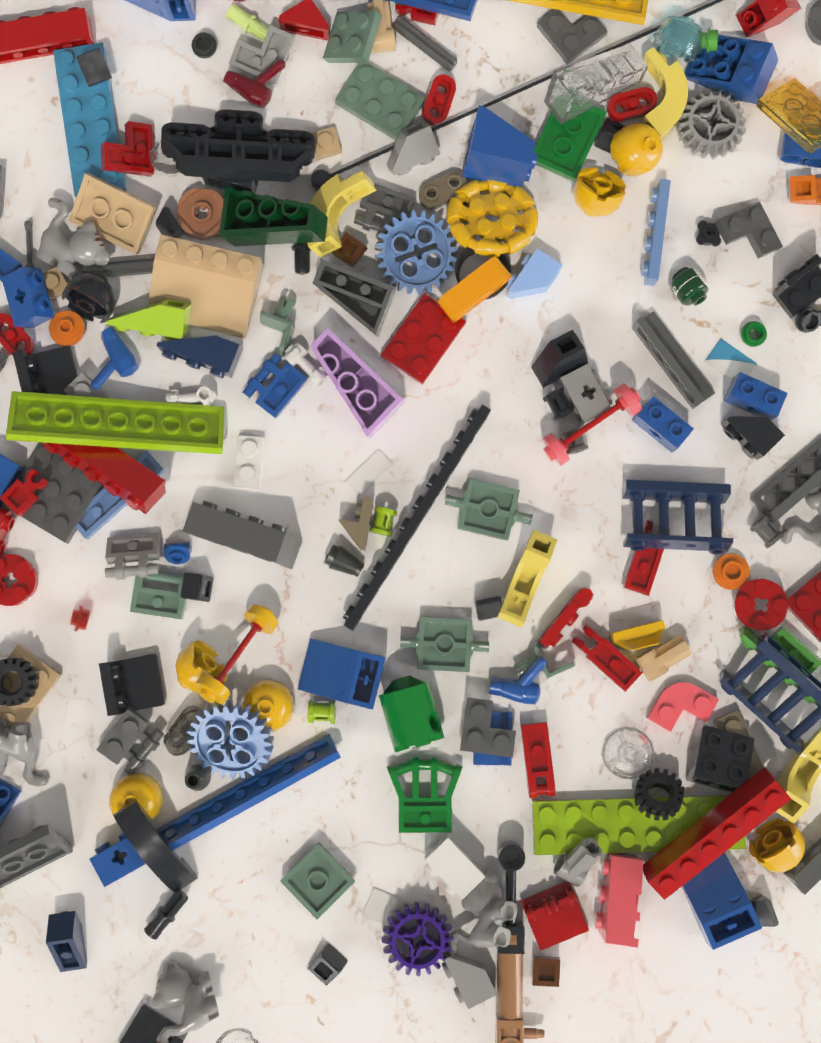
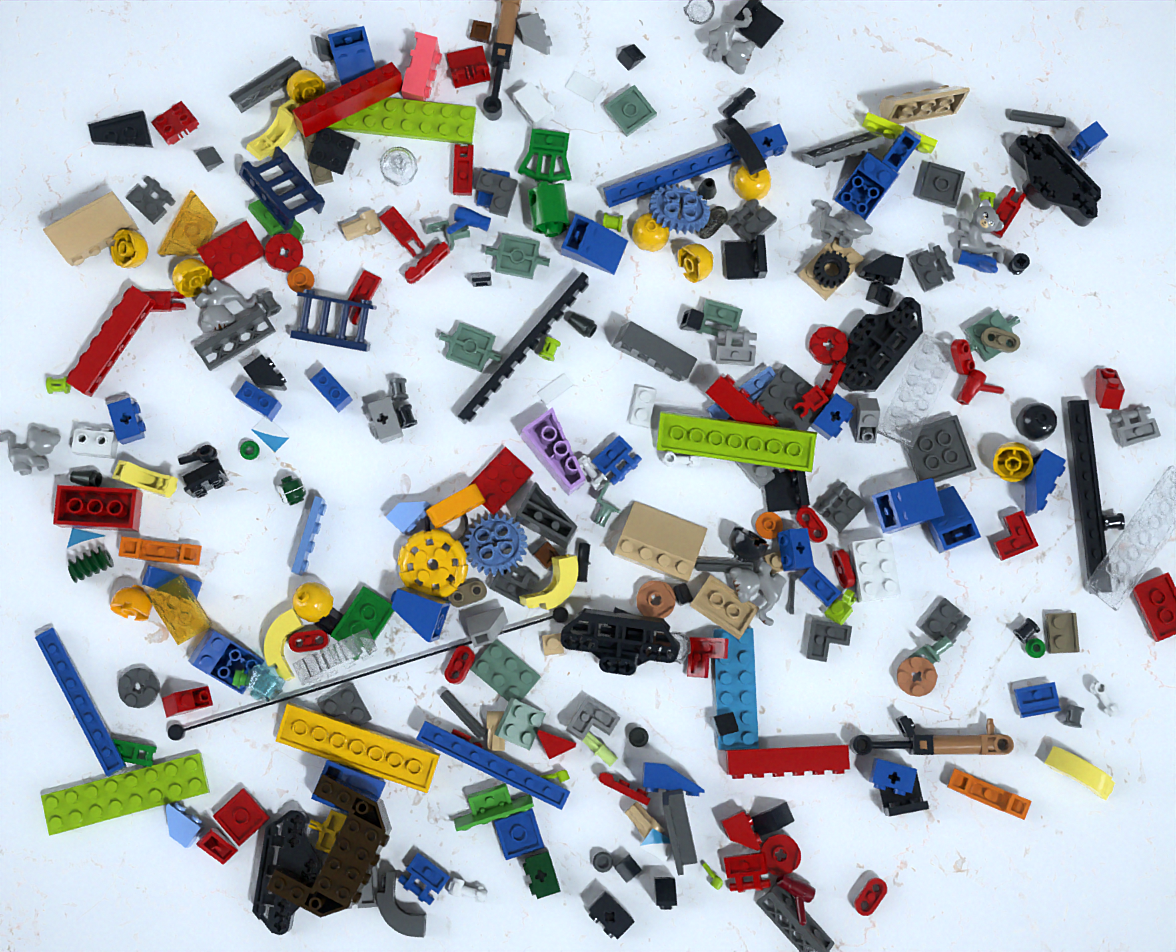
camera: 175 degrees left, 5 degrees down
dark blue slope [46,911,87,972] -> none
clear red plate [70,605,90,632] -> none
blue piece [91,327,139,390] -> none
lime slope [107,299,192,341] -> none
dark blue slope [156,335,243,379] -> none
blue plate [164,542,192,565] -> none
yellow axle [195,604,279,704] -> none
dark green wedge [219,186,328,246] -> none
dark red piece [223,59,286,108] -> none
dark tan slope [338,497,374,551] -> none
dark purple gear [381,901,454,977] -> none
light grey animal [447,870,518,955] -> none
light yellow arch [497,530,558,627] -> none
black slope [531,330,589,388] -> none
coral axle [542,383,642,466] -> none
light grey piece [553,837,602,887] -> none
yellow cylinder [573,167,626,217] -> none
yellow slope [609,620,665,651] -> none
dark grey fence [632,311,715,409] -> none
black tyre [634,768,685,821] -> none
coral plate [646,682,719,732] -> none
light grey gear [677,89,747,160] -> none
black plate [696,220,721,247] -> none
dark grey plate [715,202,783,259] -> none

